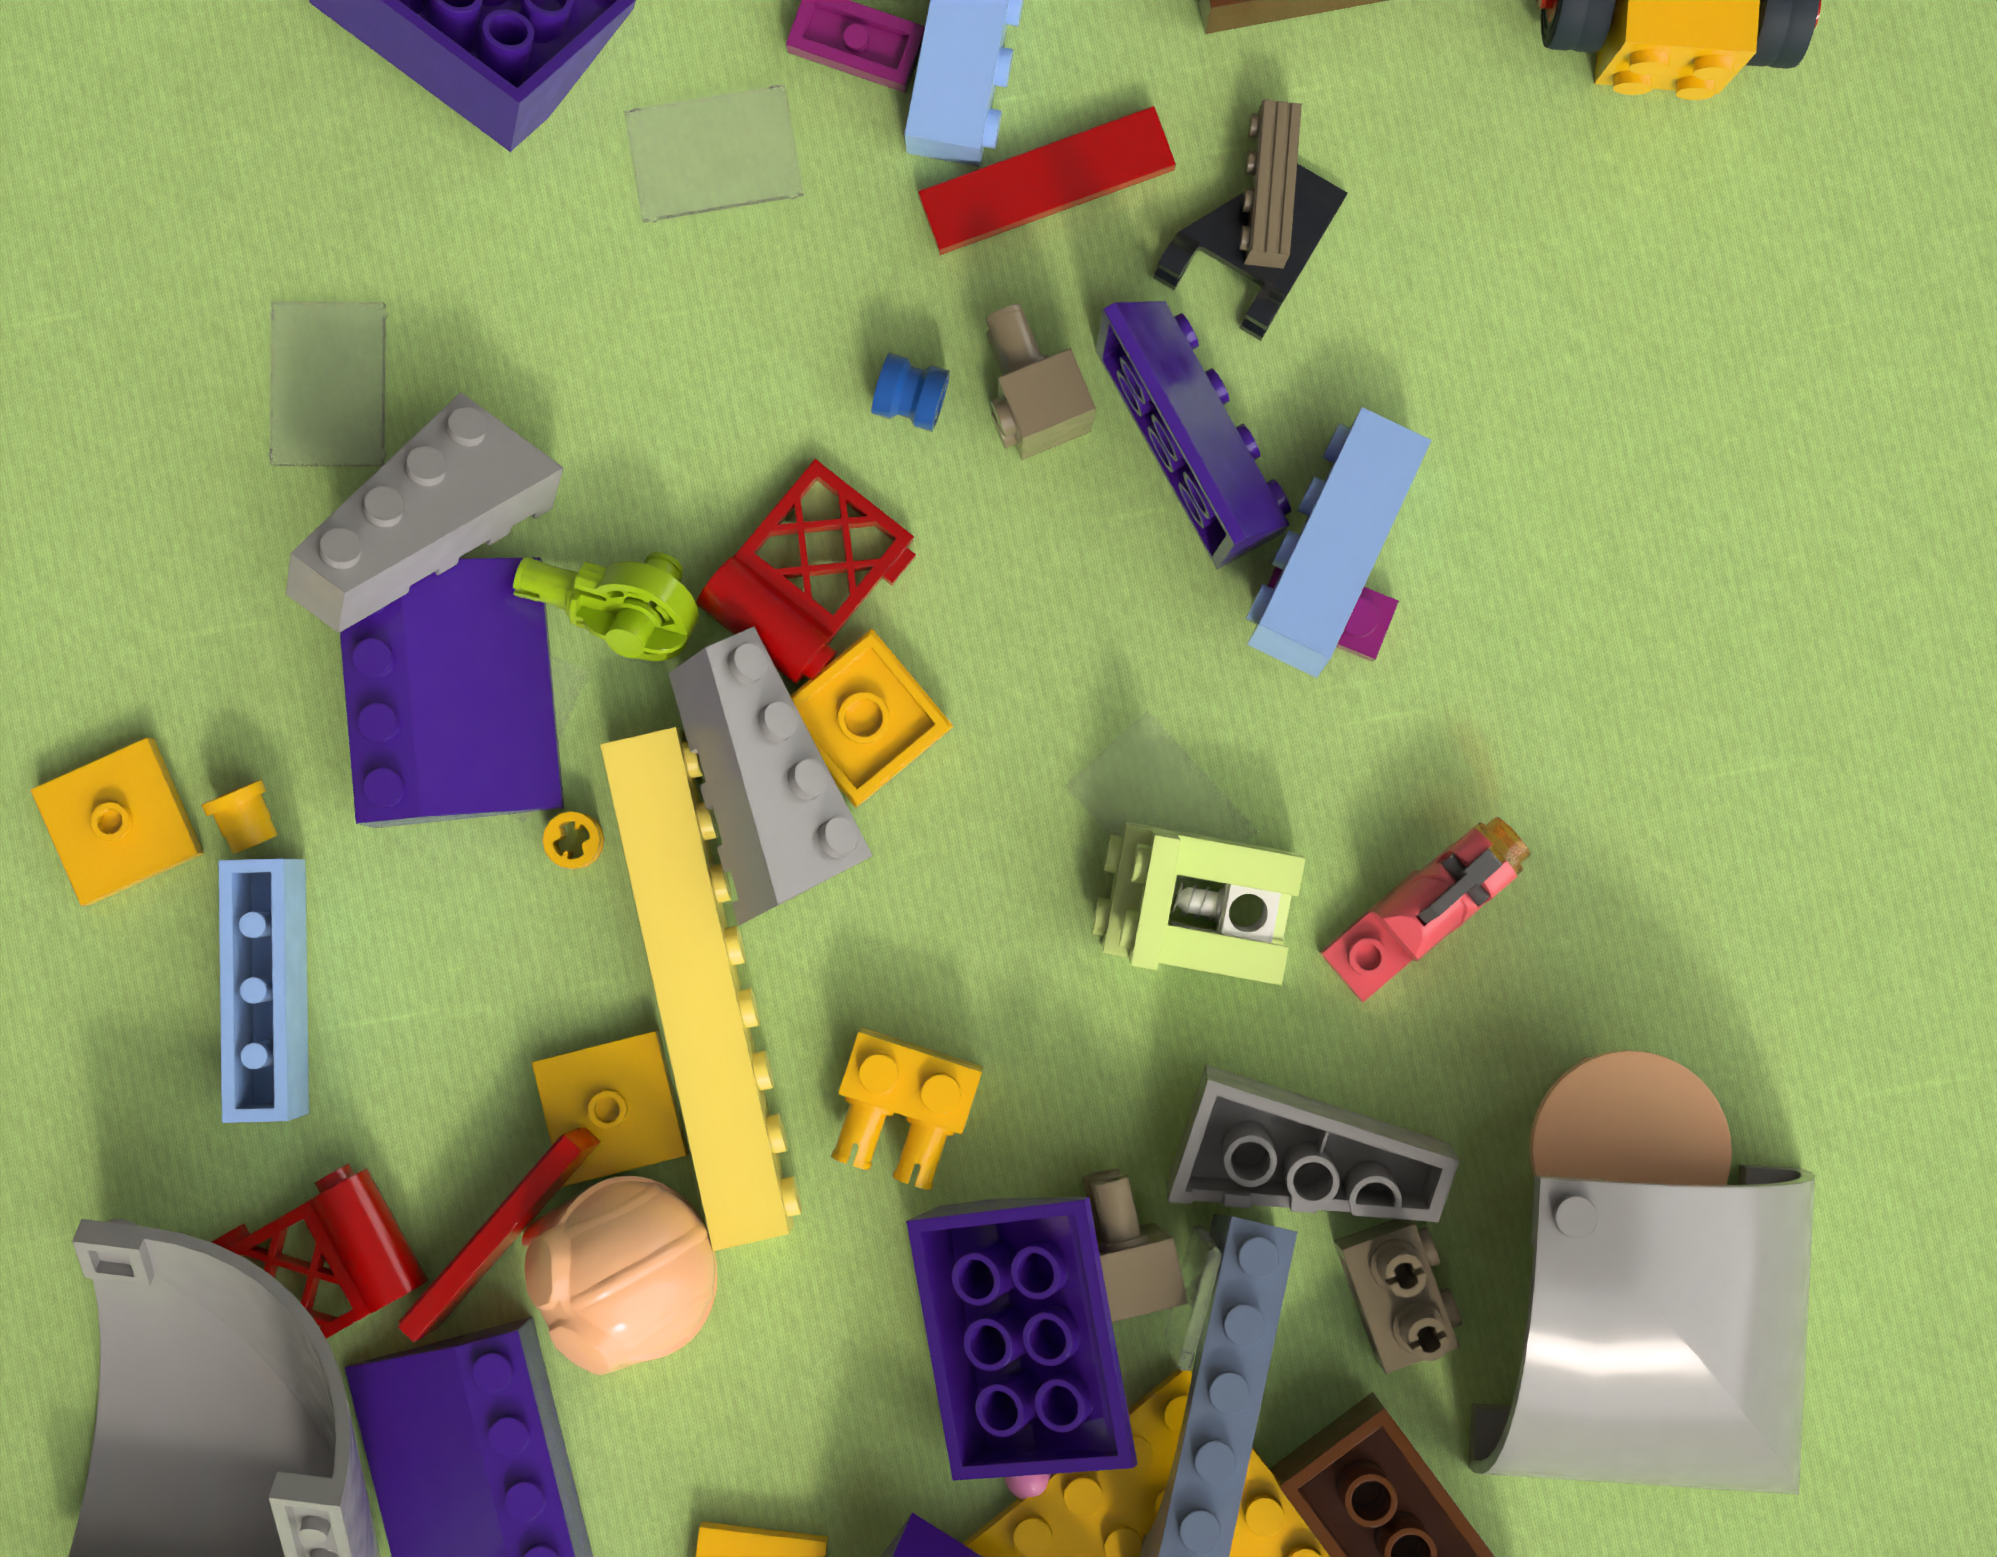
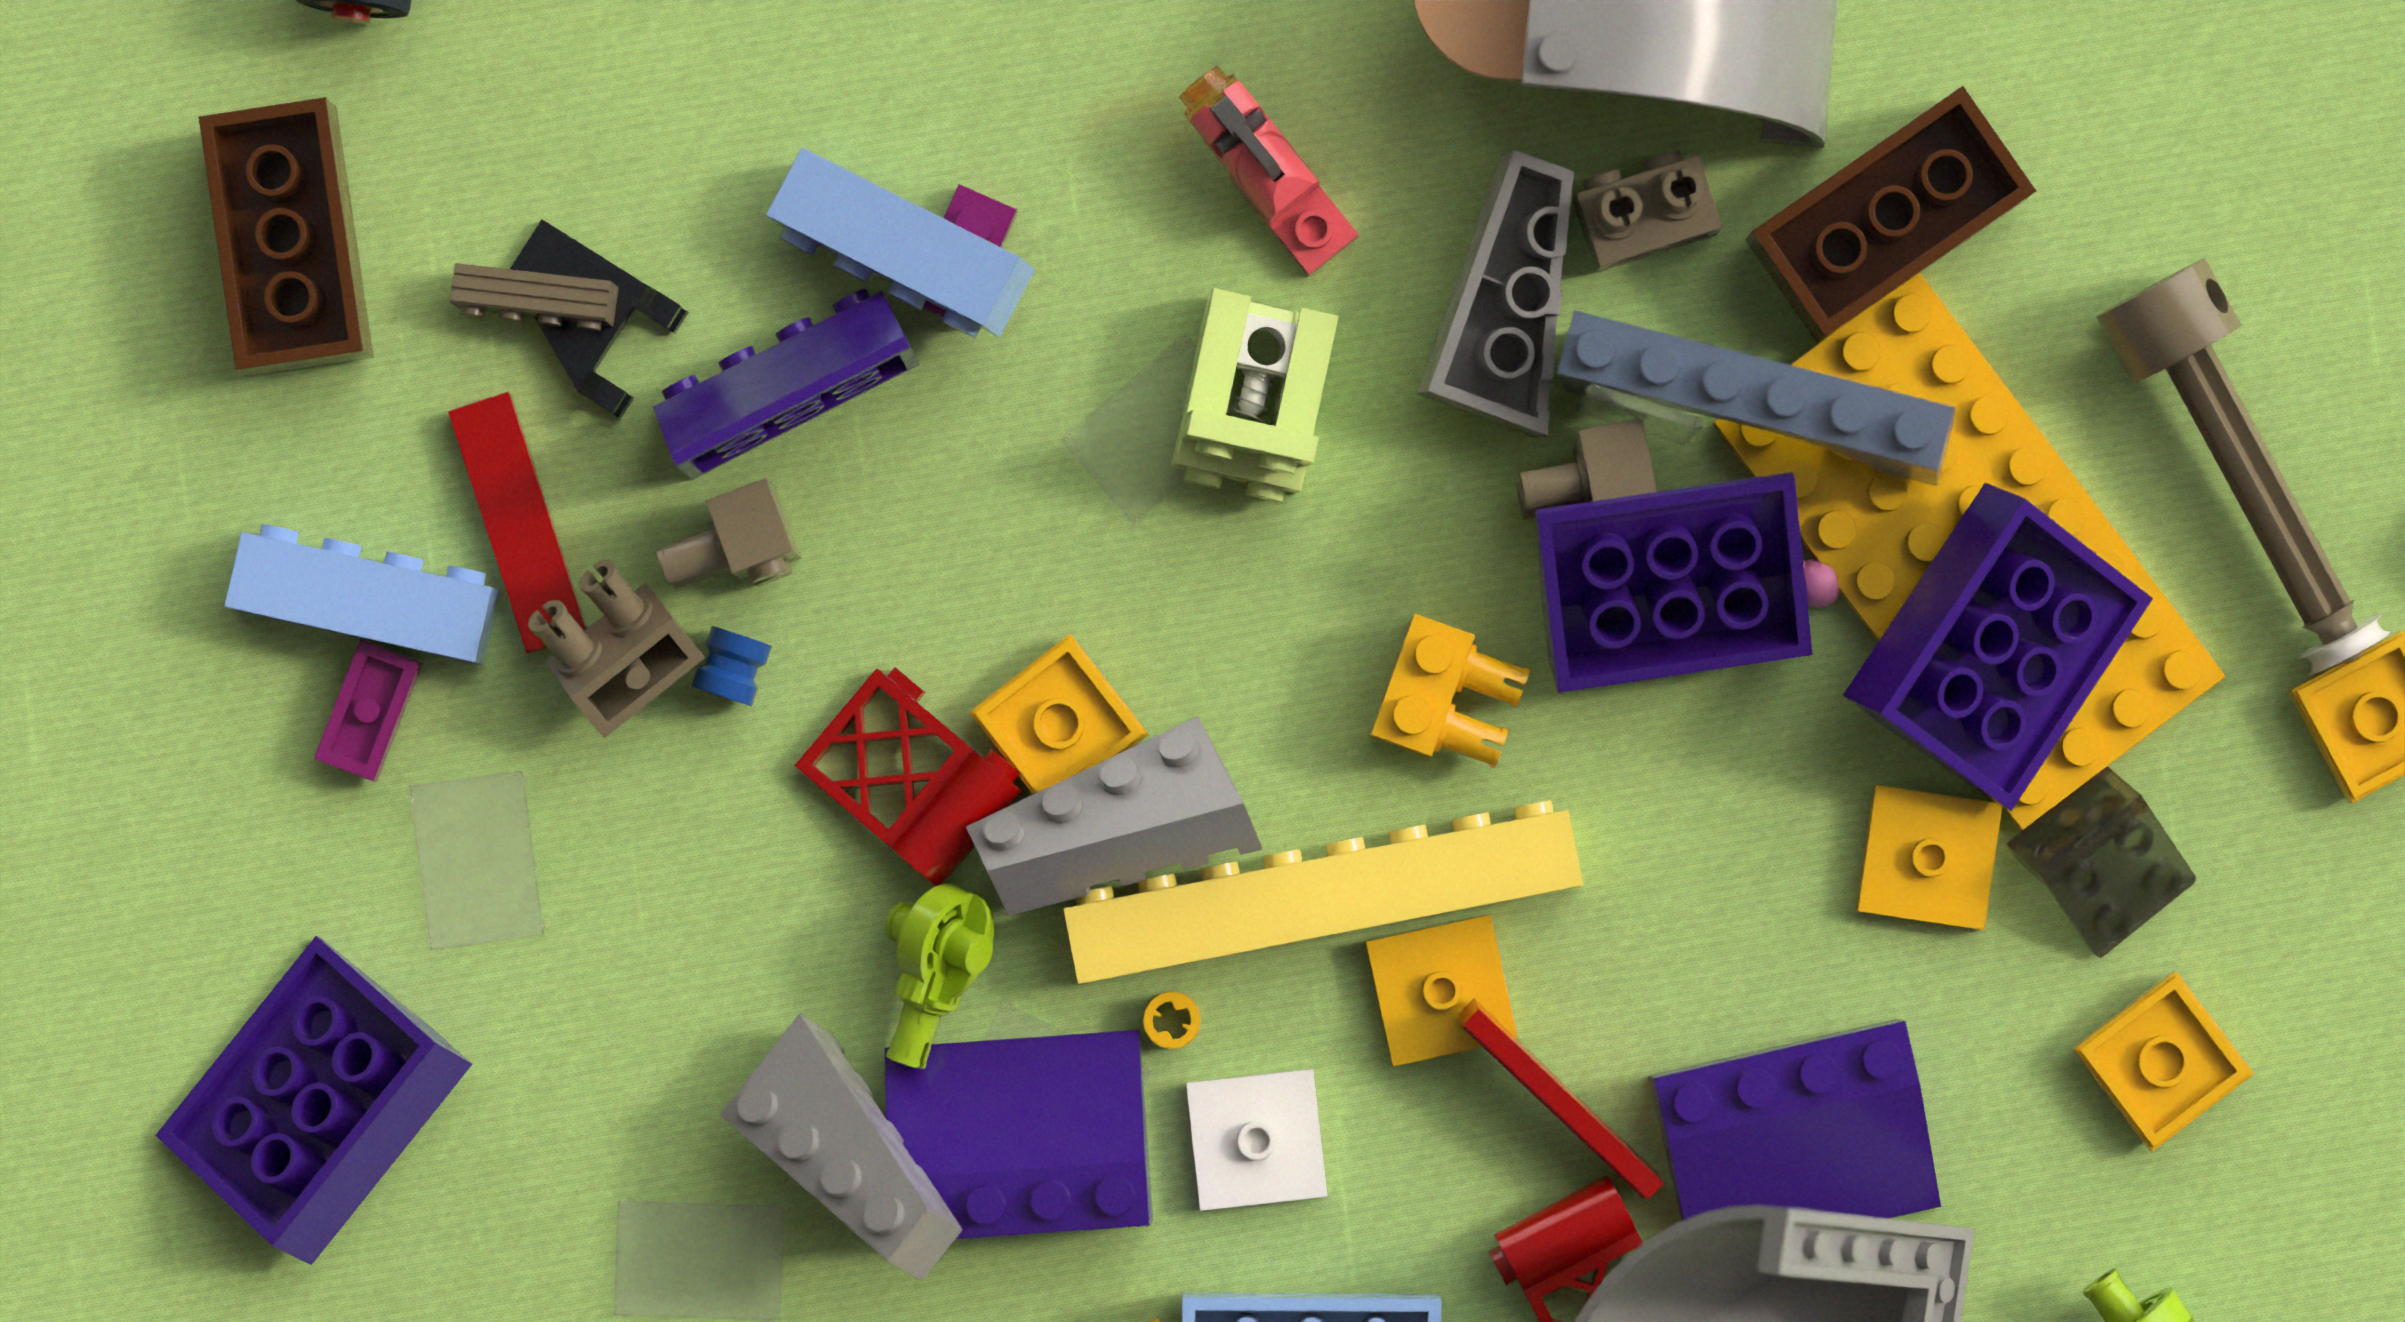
camera: 90 degrees left, 0 degrees up
light nougat piece [522,1176,717,1375] -> none
none -> dark tan brick [528,560,705,738]
none -> white plate [1186,1069,1328,1211]

